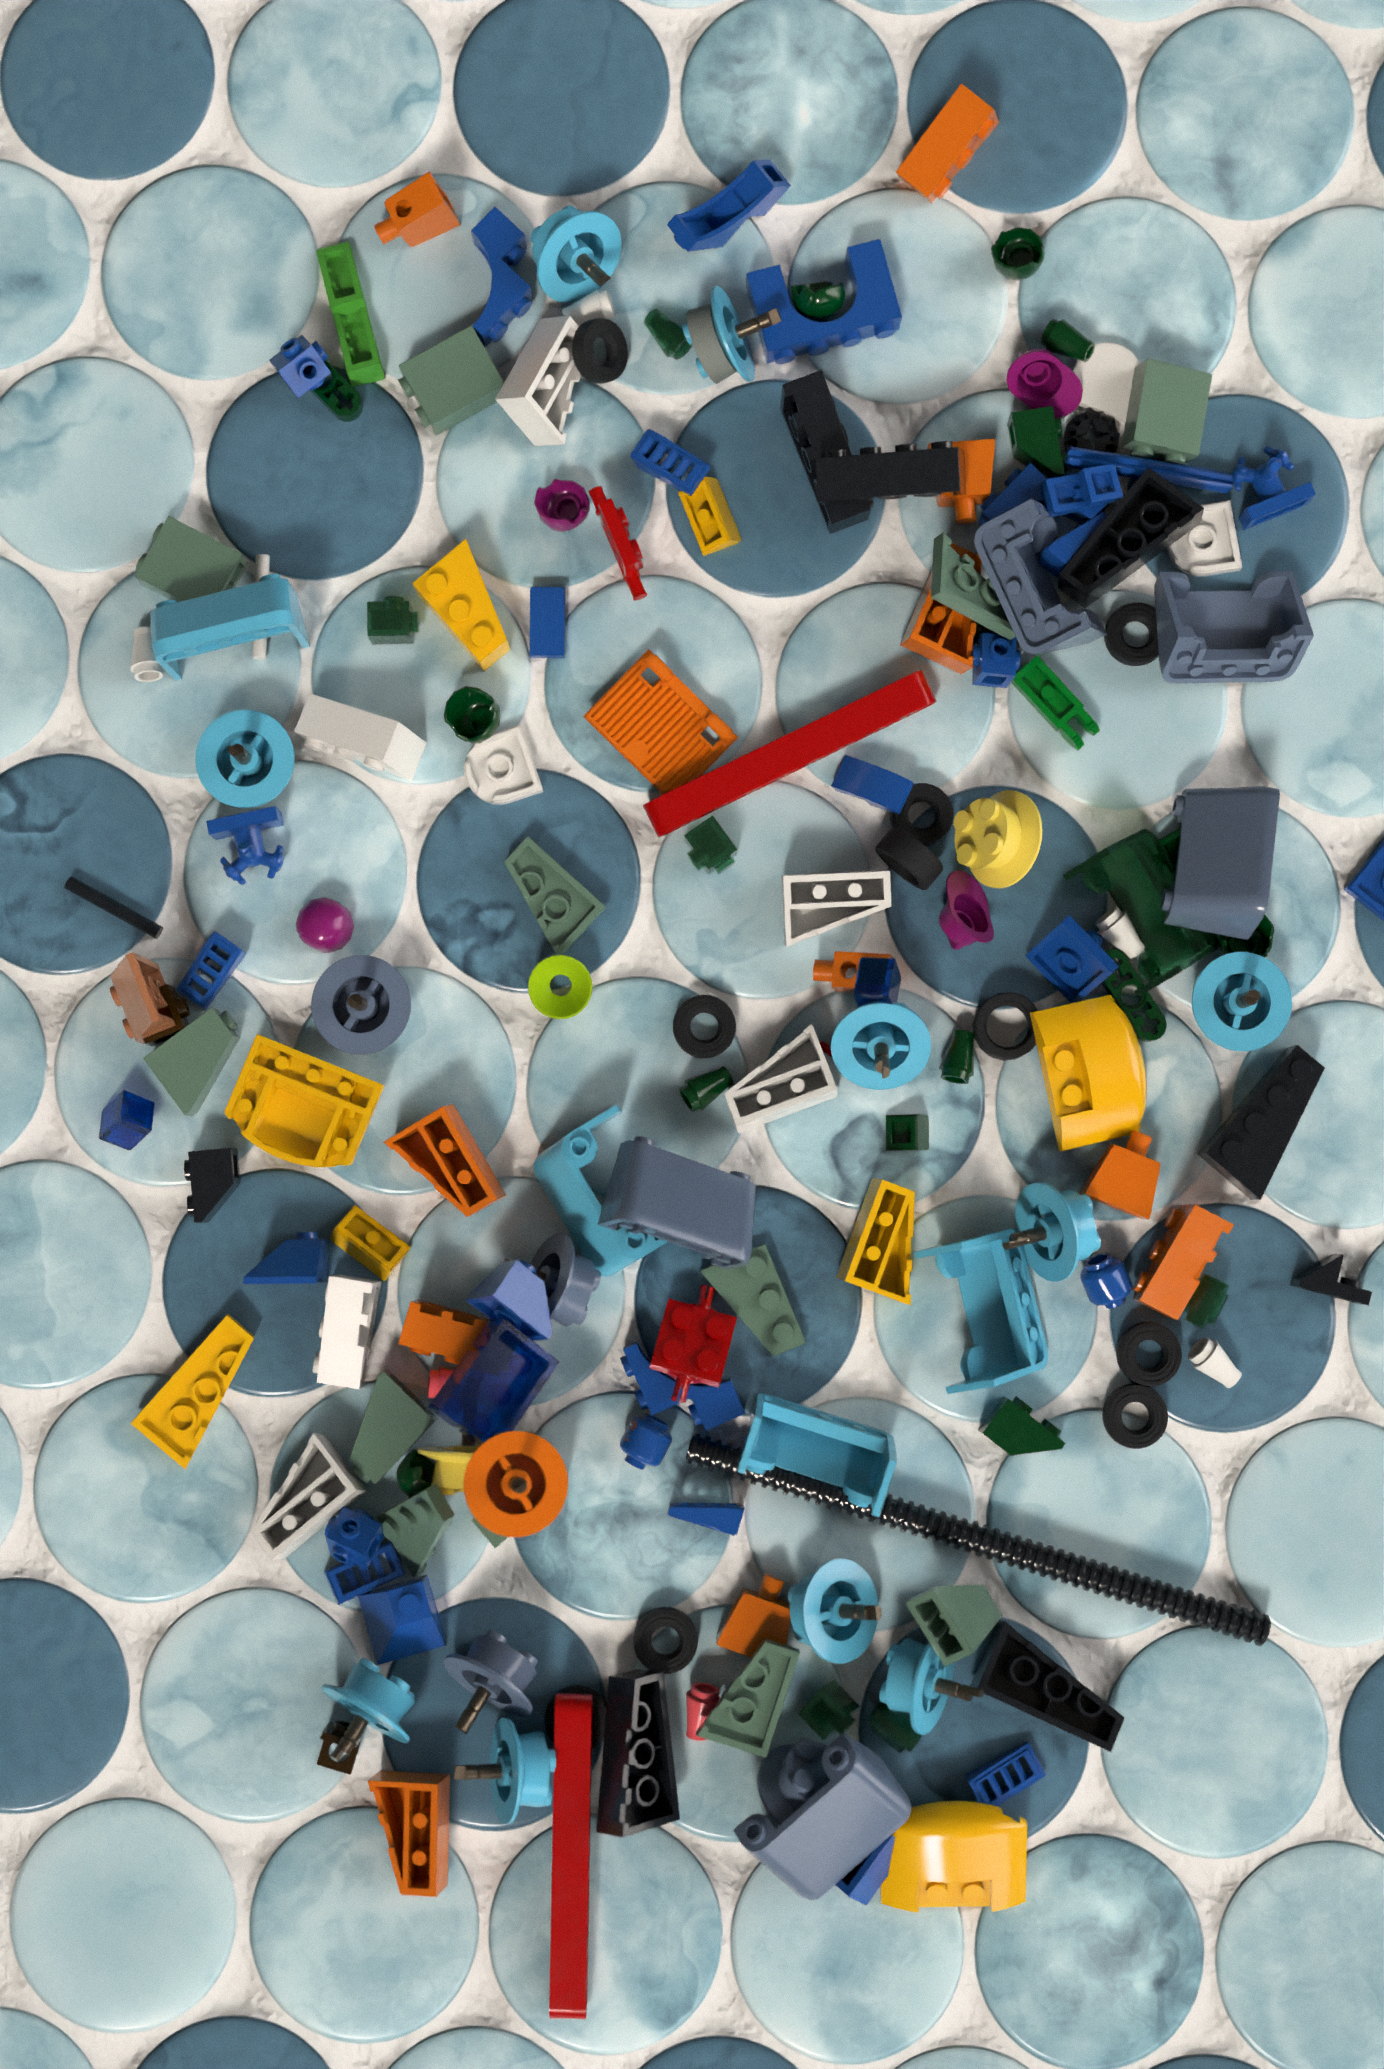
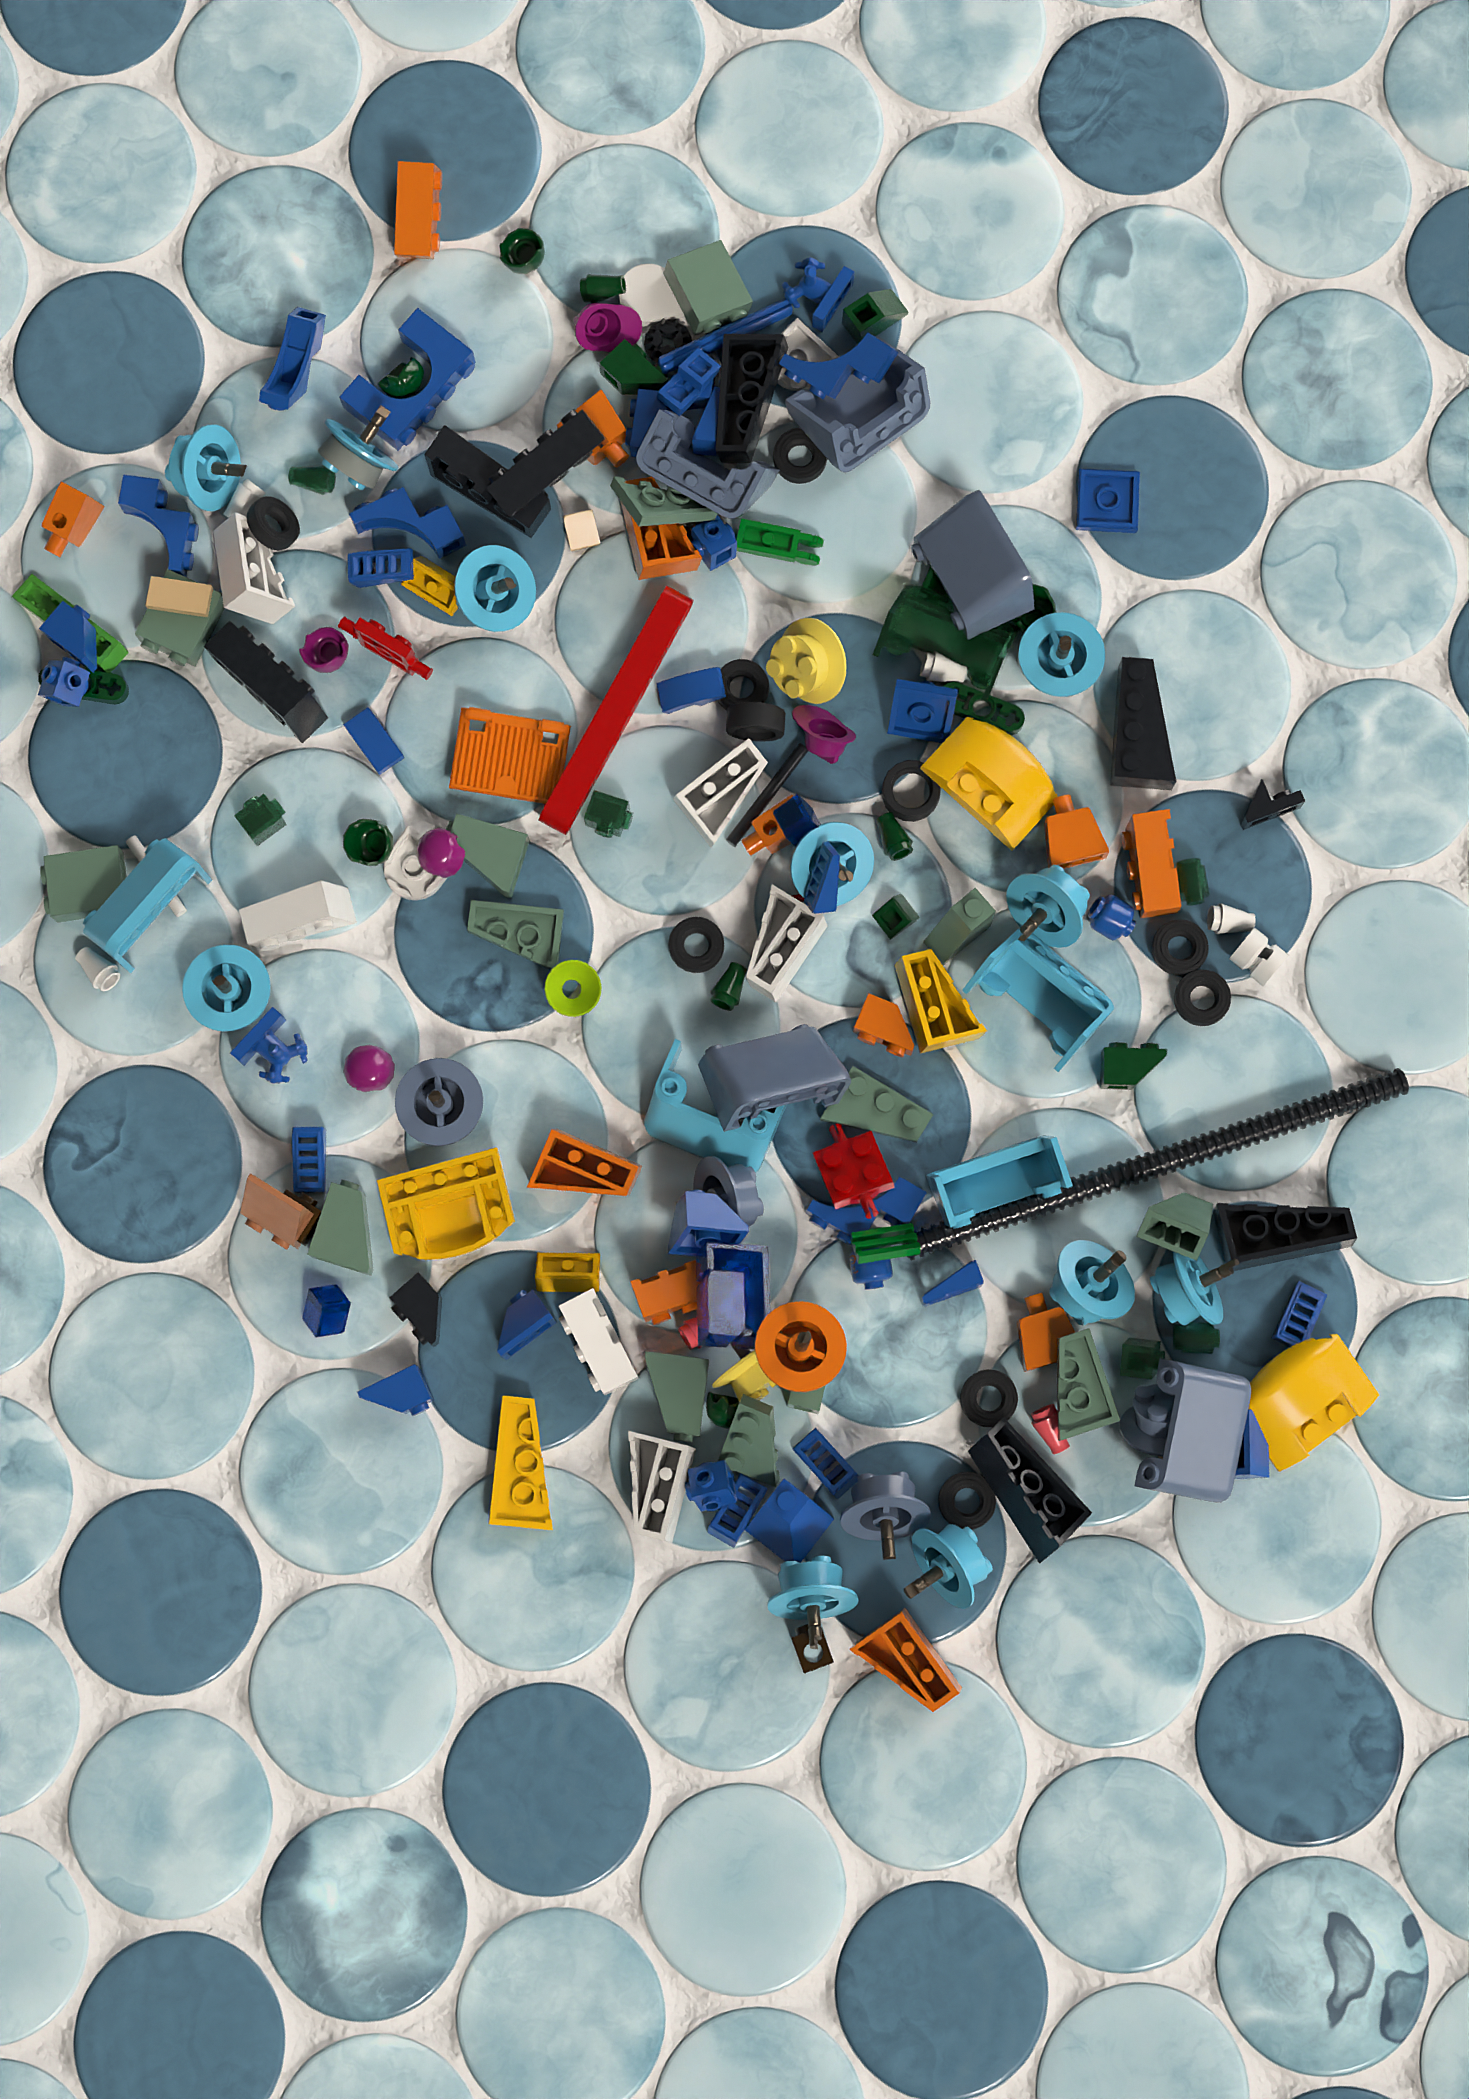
camera: 35 degrees left, 5 degrees down
black bar [65,876,163,939] -> none
yellow wedge [412,539,510,671] -> none
red beam [549,1693,593,2019] -> none
none -> blue slope [39,601,97,673]
none -> tan tile [145,576,213,617]
none -> black wedge [204,621,328,744]
none -> blue arch [349,487,466,559]
none -> blue slope [357,1364,434,1416]
none -> magenta hair [416,827,465,878]
none -> sand green slope [446,813,530,899]
none -> medium azure piece [454,545,536,632]
none -> tan slope [563,509,600,551]
none -> black bar [726,743,808,847]
none -> blue arch [779,332,899,400]
none -> blue slope [792,1427,859,1499]
none -> blue slope [804,841,840,914]
none -> dark green slope [842,289,909,345]
none -> green tile [850,1223,921,1264]
none -> orange slope [853,993,915,1057]
none -> sand green slope [923,888,996,966]
none -> white wheel [1229,928,1289,986]

